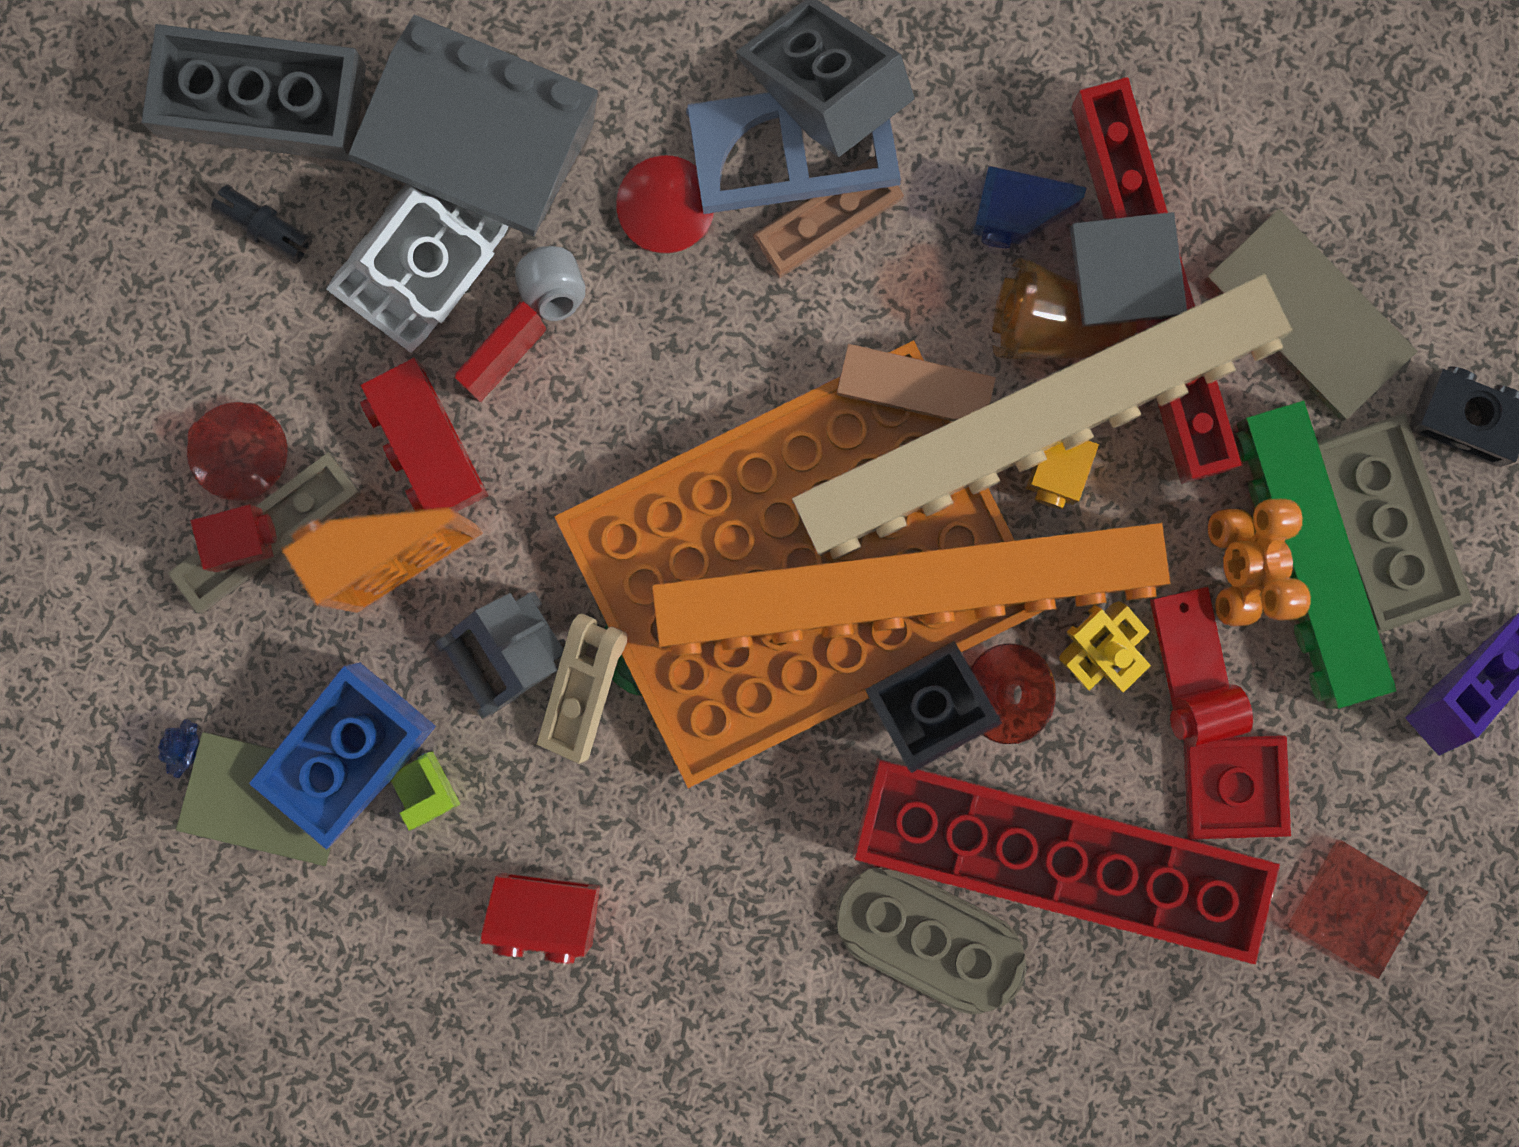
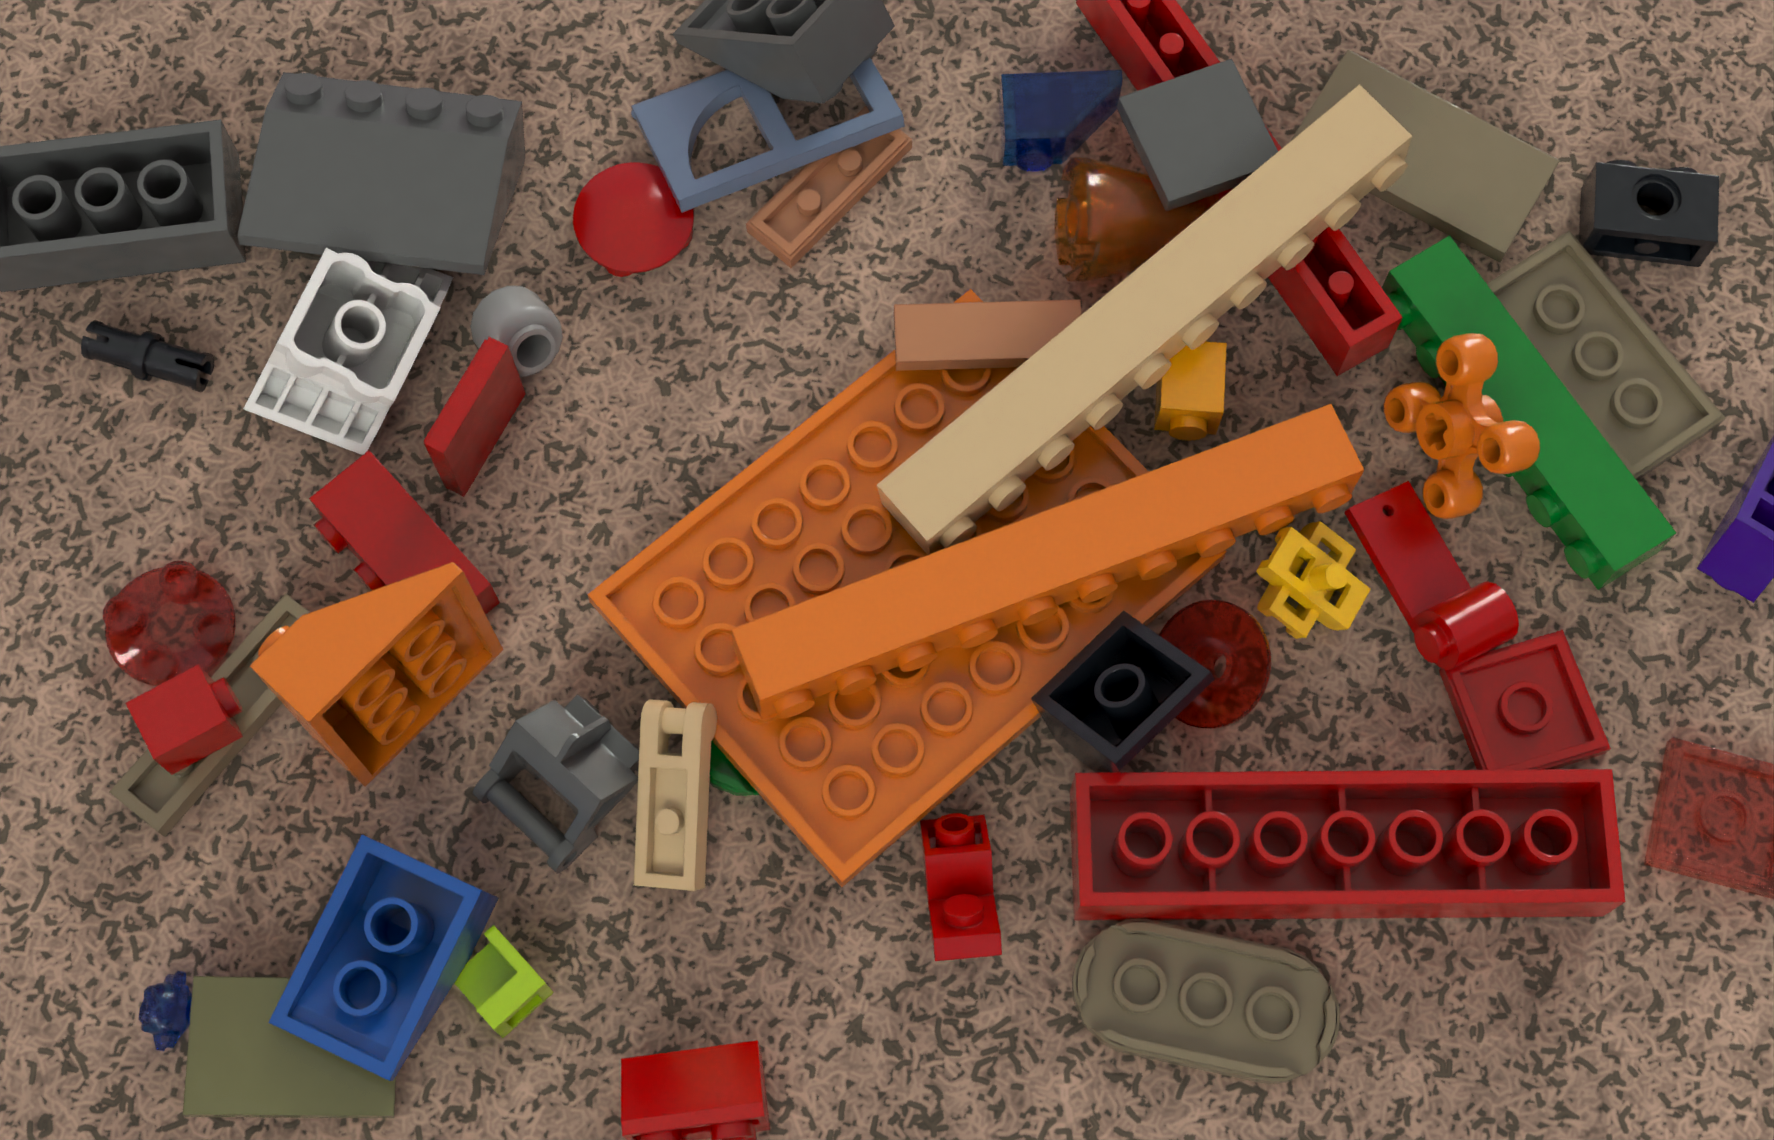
camera: 20 degrees left, 15 degrees down
none -> red slope [920,813,1002,961]

